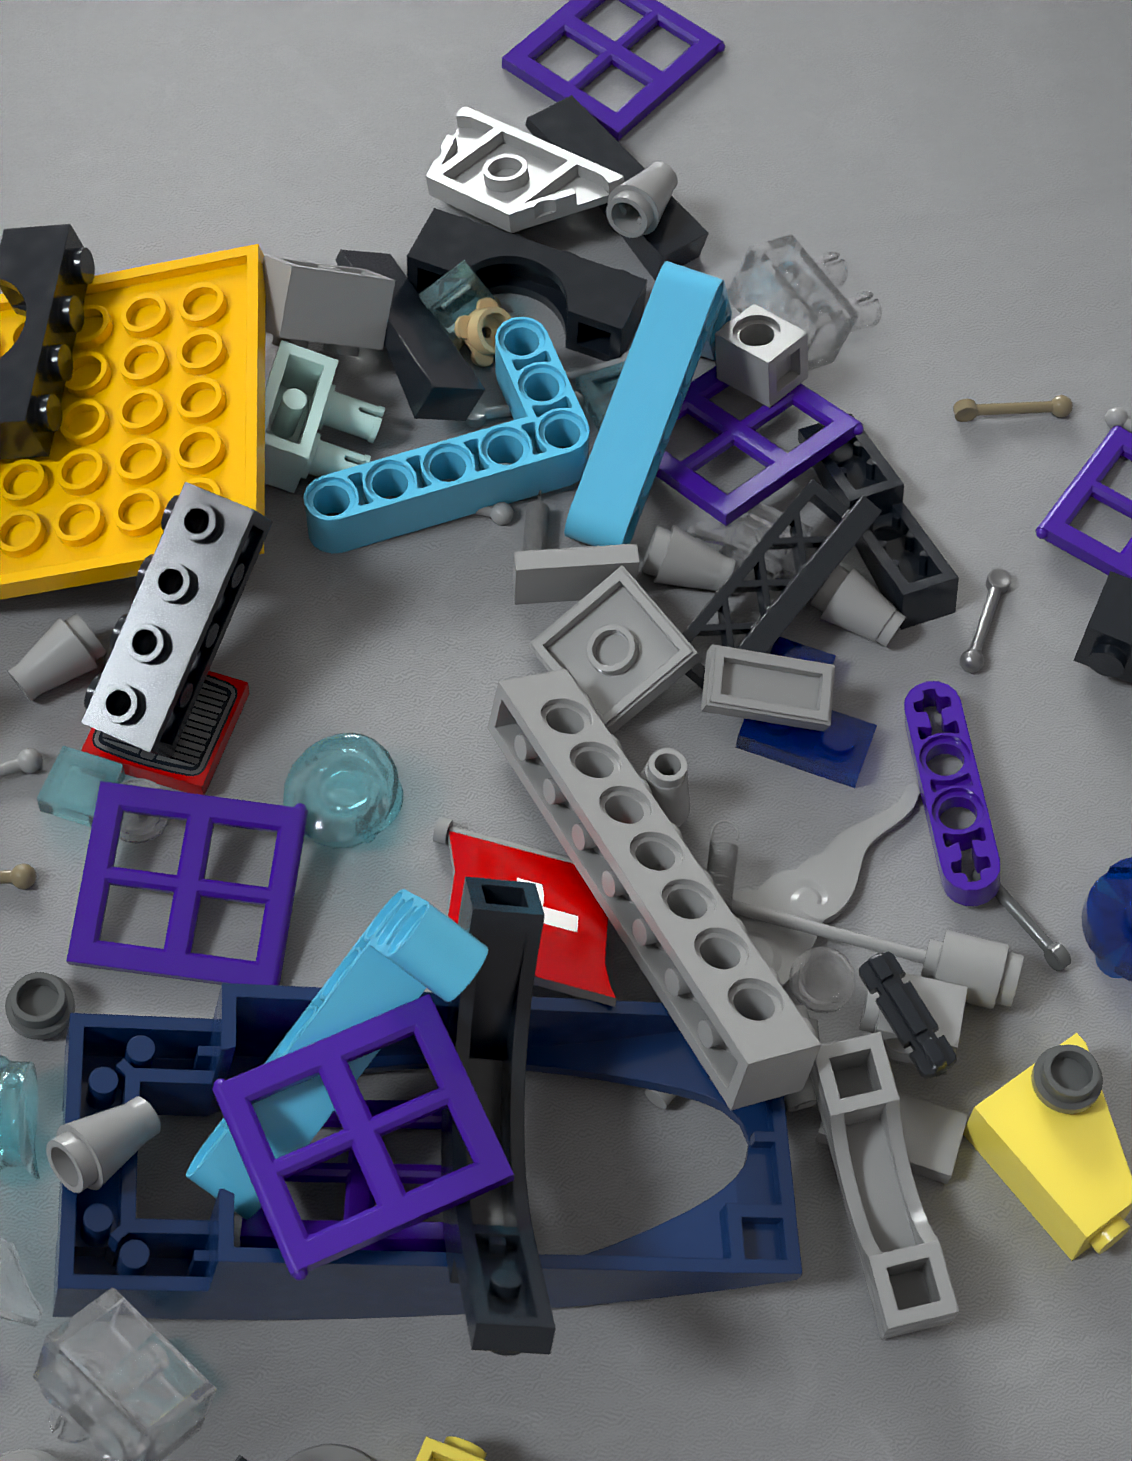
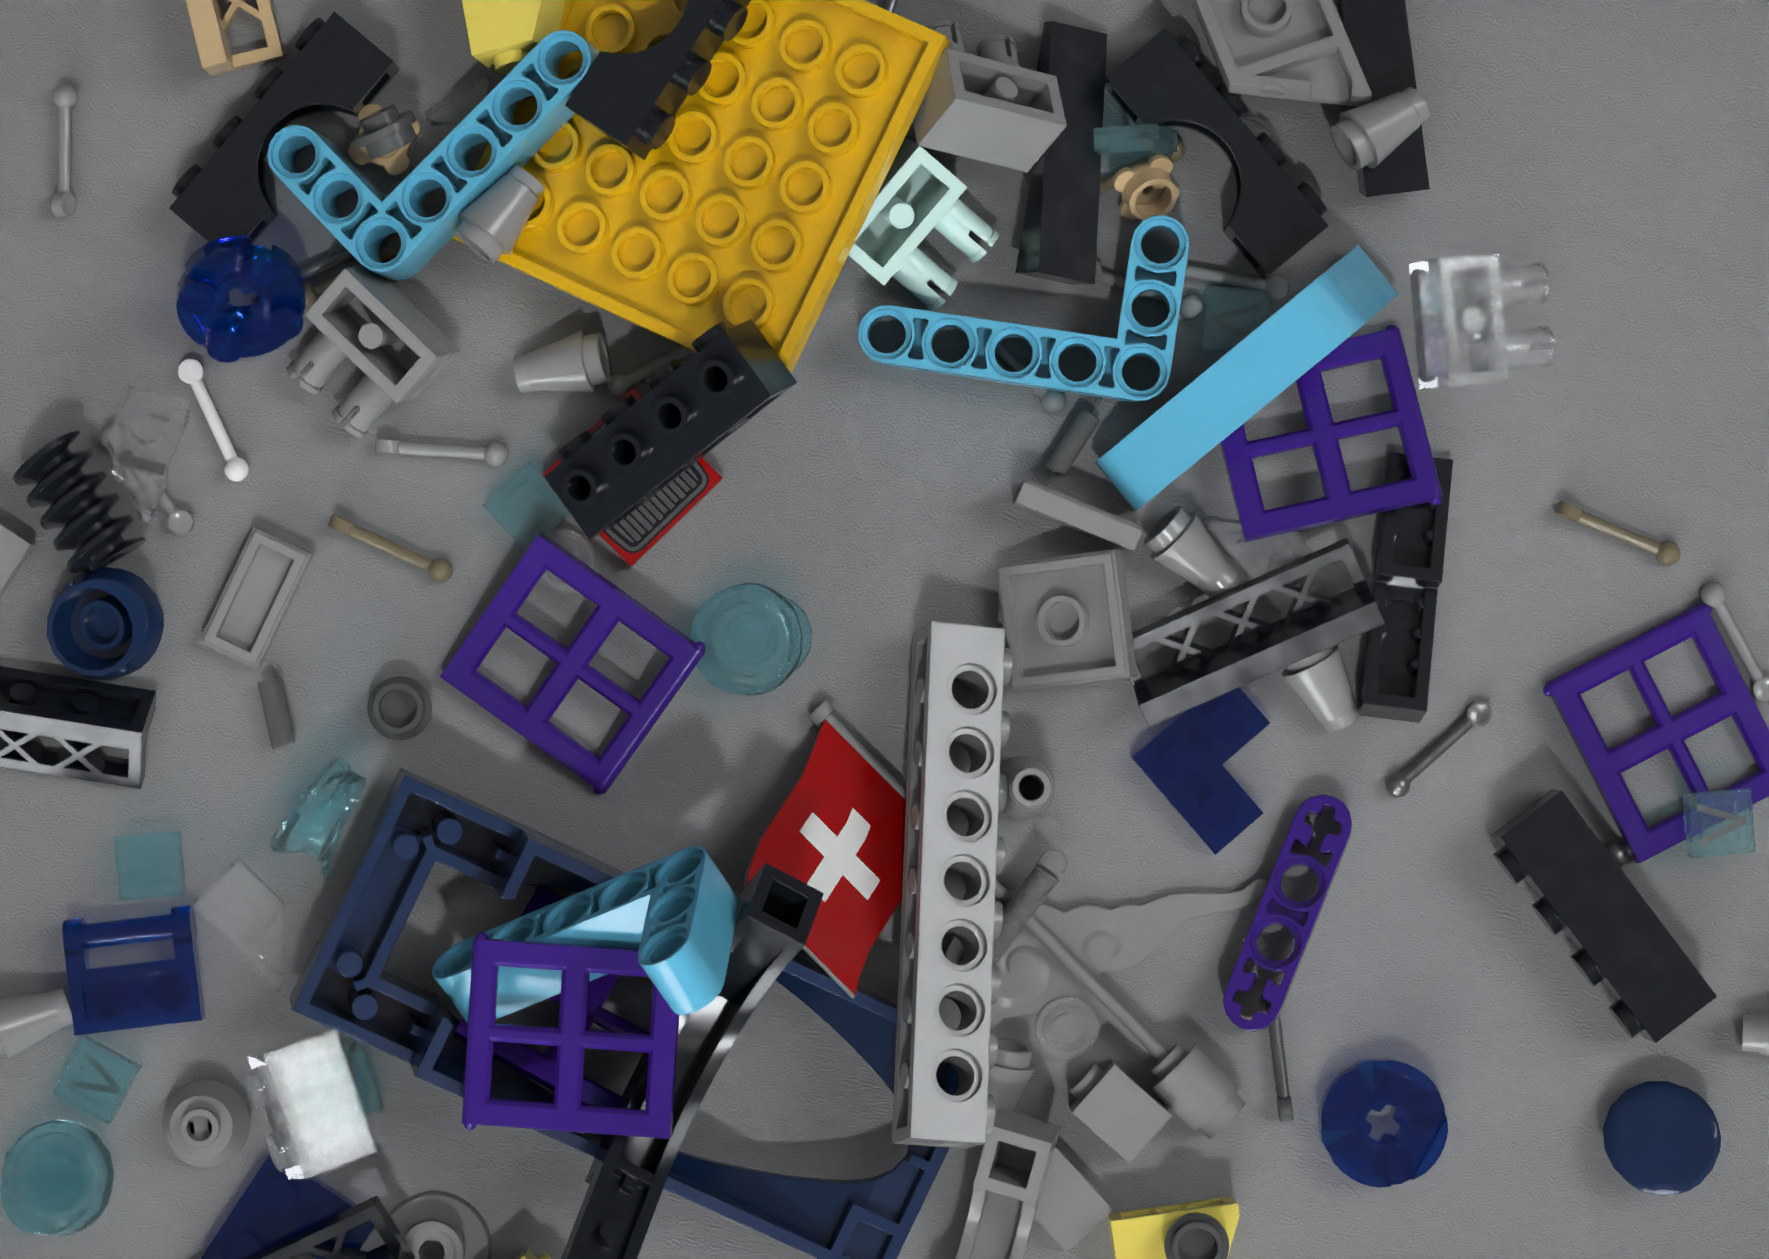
camera: 30 degrees right, 30 degrees up
light grey cone [46,1096,161,1193] -> none
light grey tile [701,644,835,732] -> none
light grey brick [715,304,808,408] -> none
black axle [859,952,957,1079] -> none

